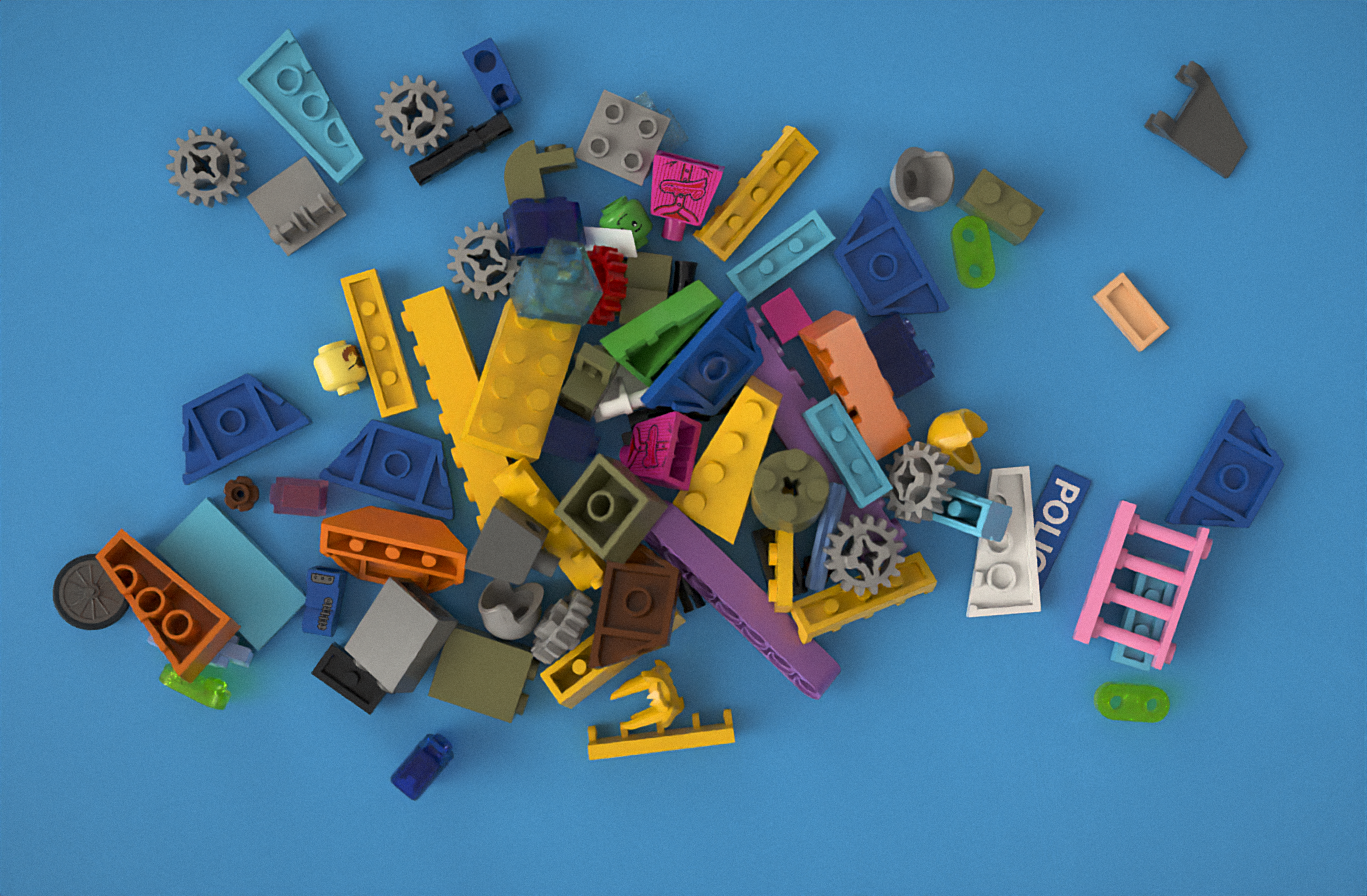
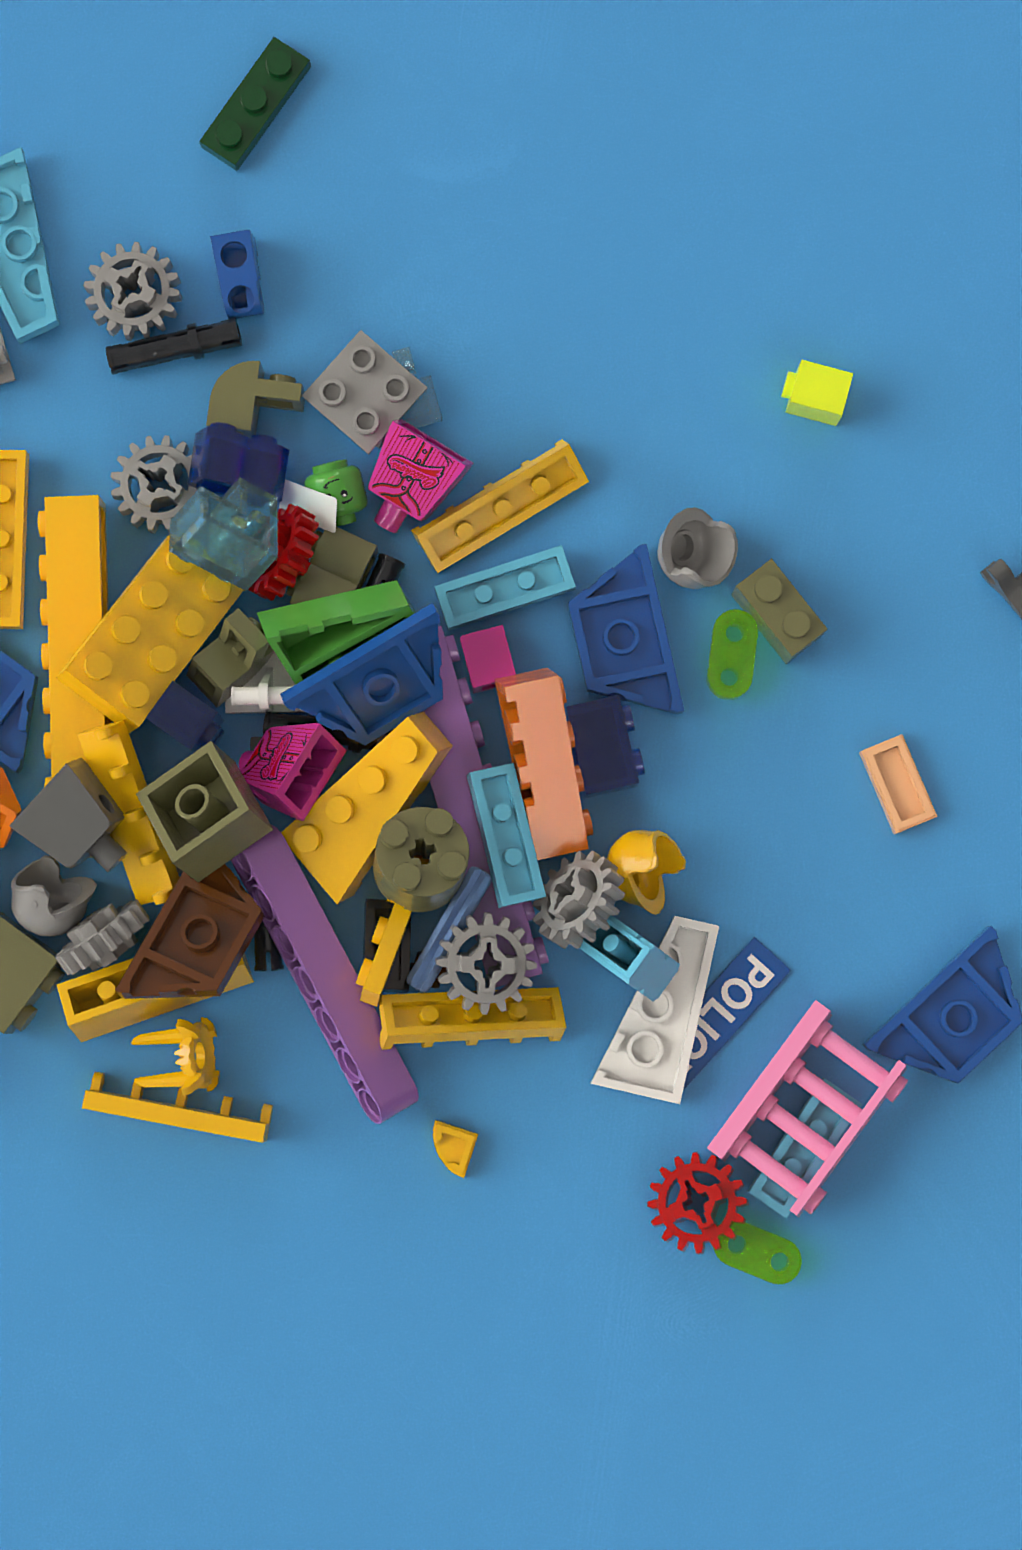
camera: 15 degrees right, 5 degrees down
none -> yellow tile [433,1120,478,1178]
none -> red gear [647,1152,749,1255]
none -> neon yellow brick [781,360,854,426]

